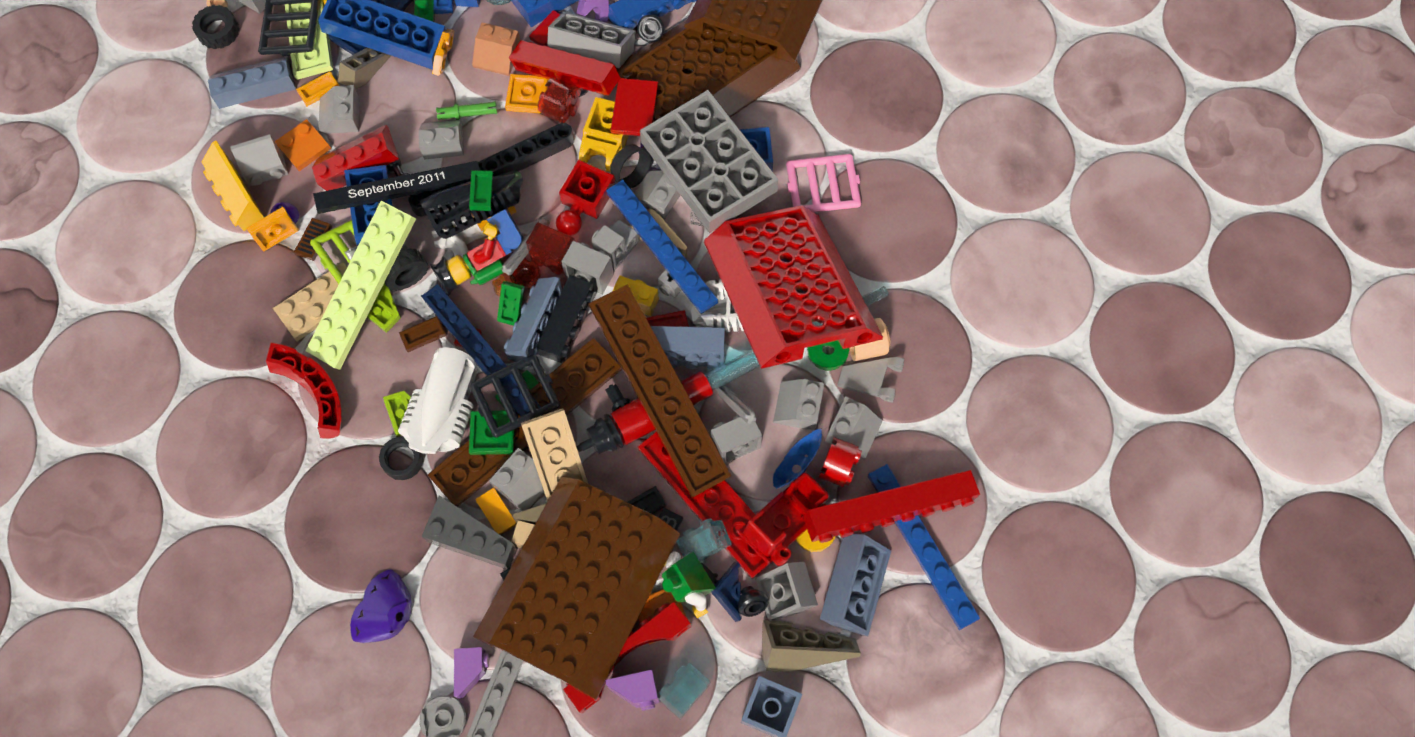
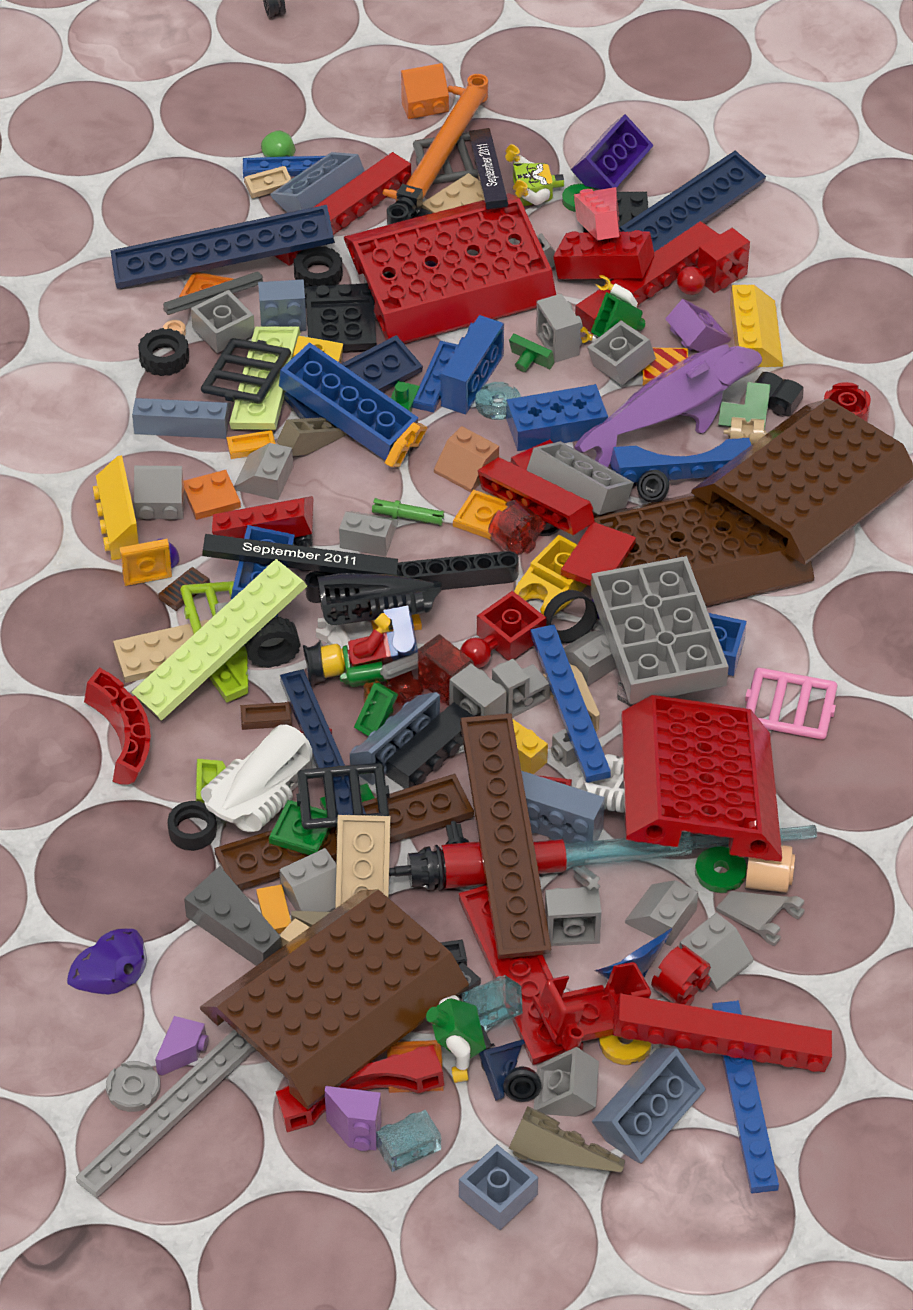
camera: 20 degrees right, 20 degrees down
green tile [469,171,493,211] -> none

